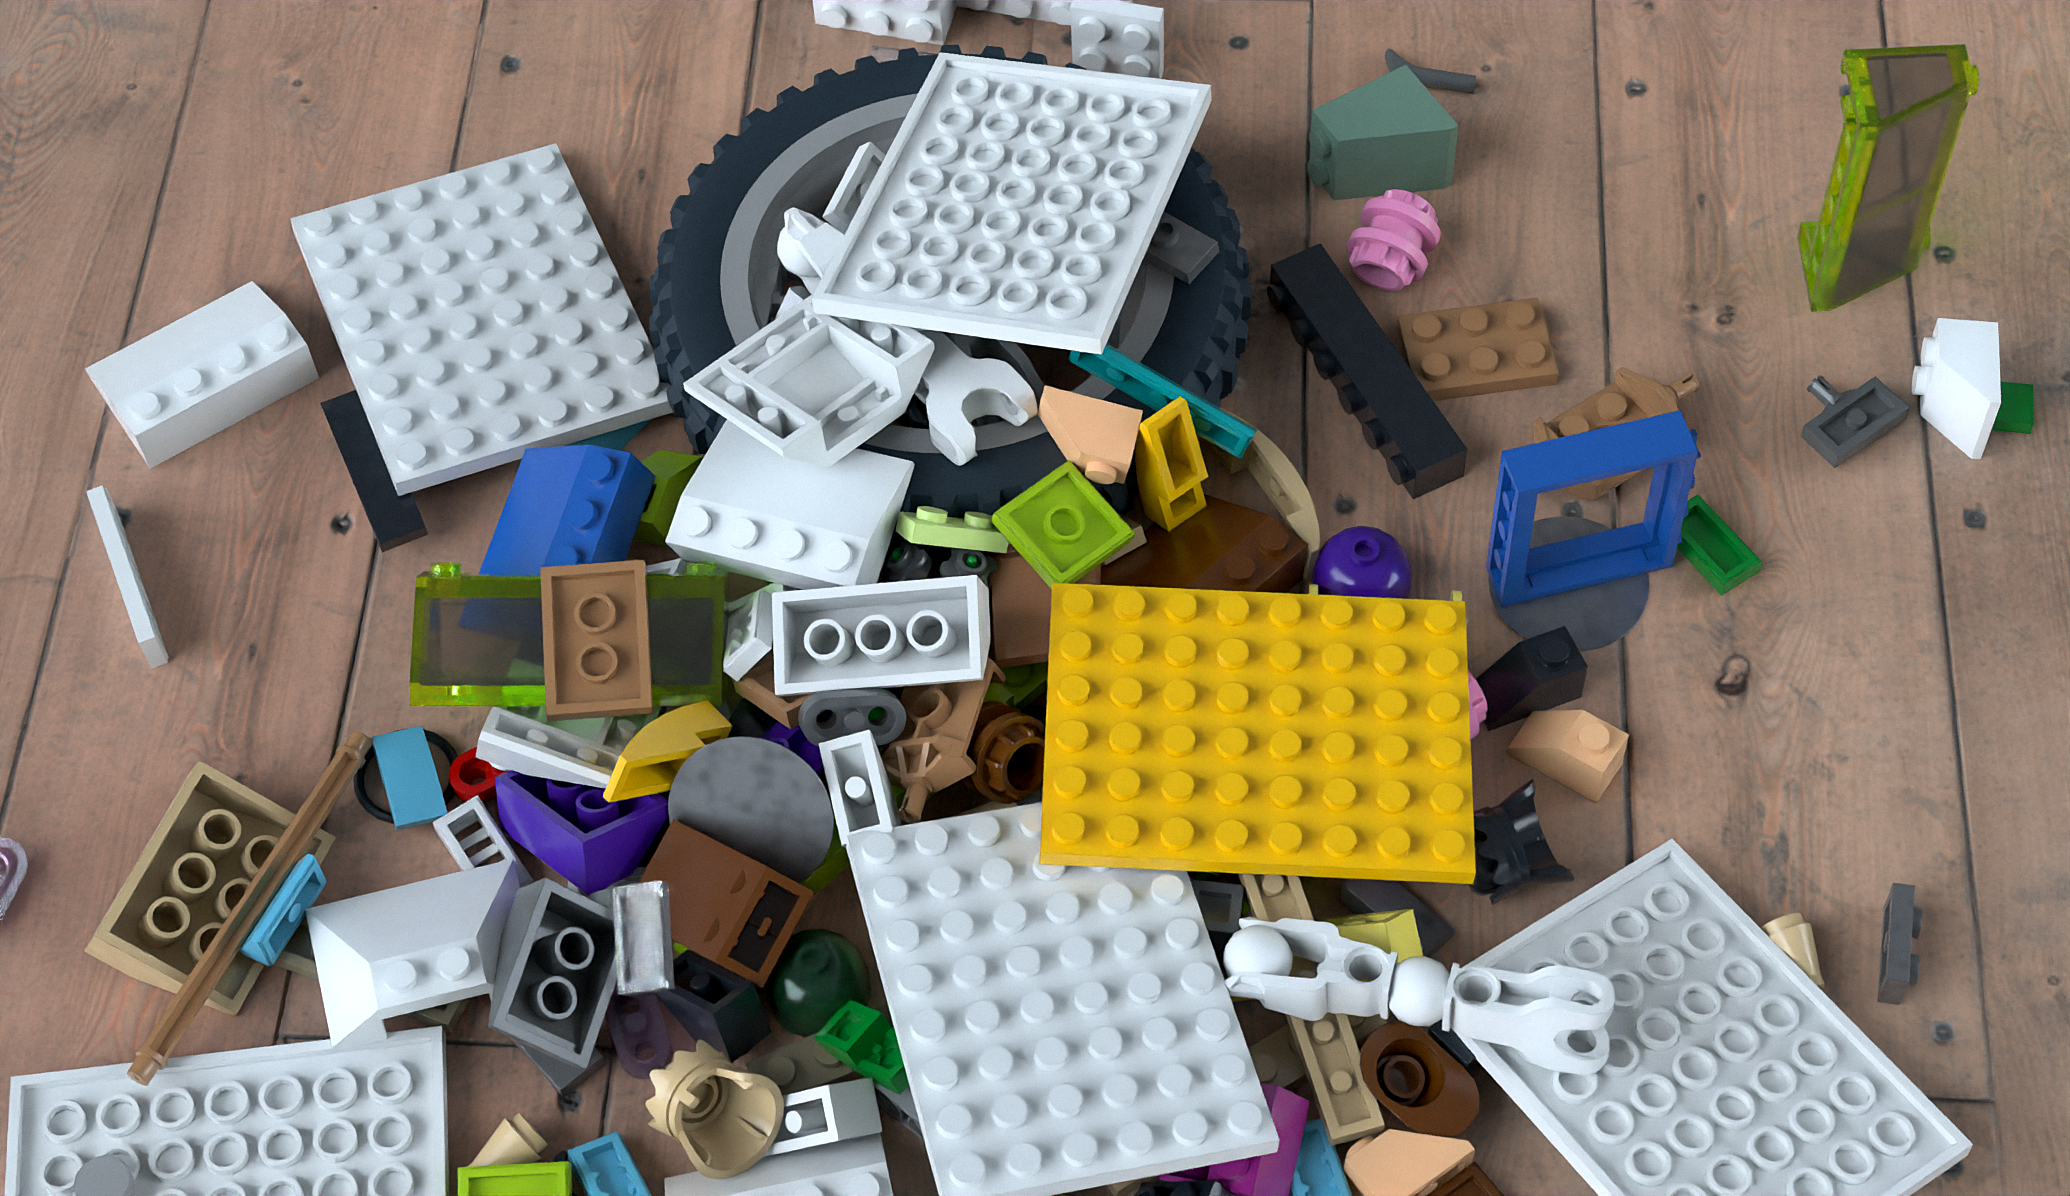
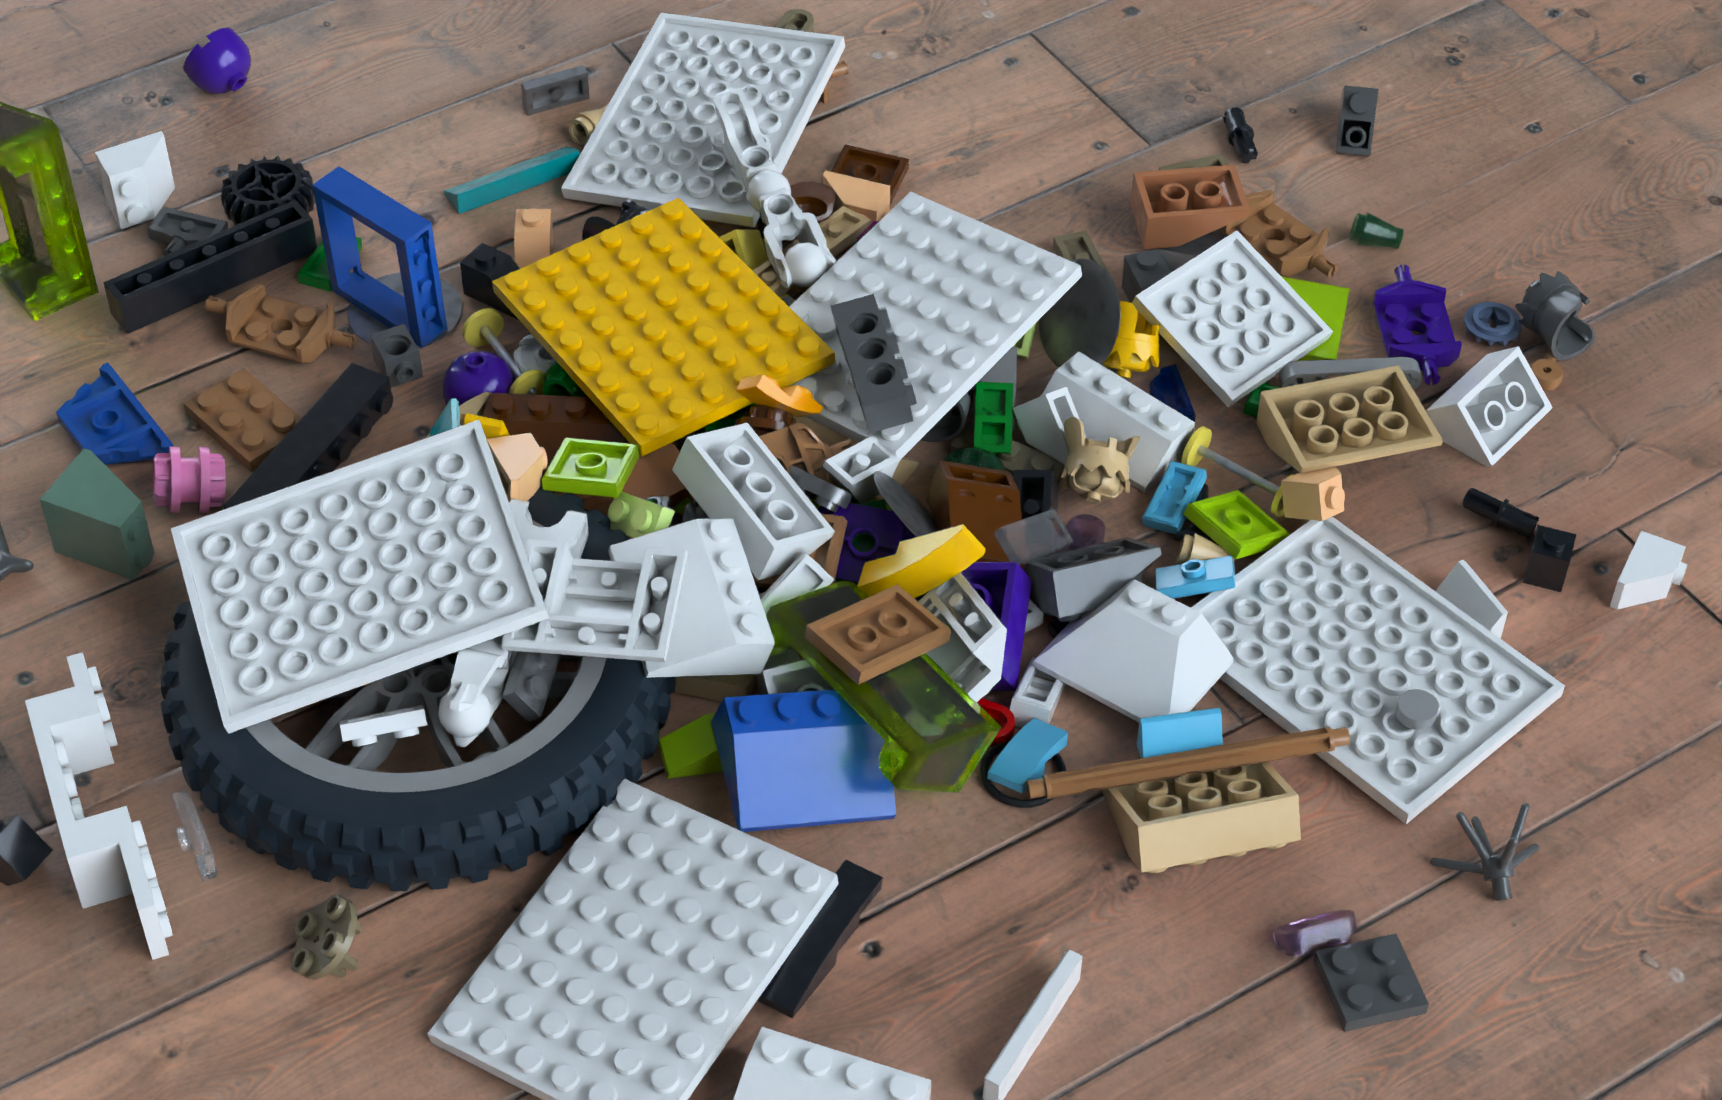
camera: 130 degrees left, 10 degrees down
none -> blue wing [56,363,174,465]
none -> black brick [103,200,317,334]
none -> black gear [221,156,315,226]
none -> dark tan plate [291,894,361,980]
none -> dark grey brick [370,324,423,387]
none -> teal slope [444,146,580,214]
none -> light orange slope [736,374,824,417]
none -> dark grey brick [831,294,917,434]
none -> medium azure plate [1155,555,1236,599]

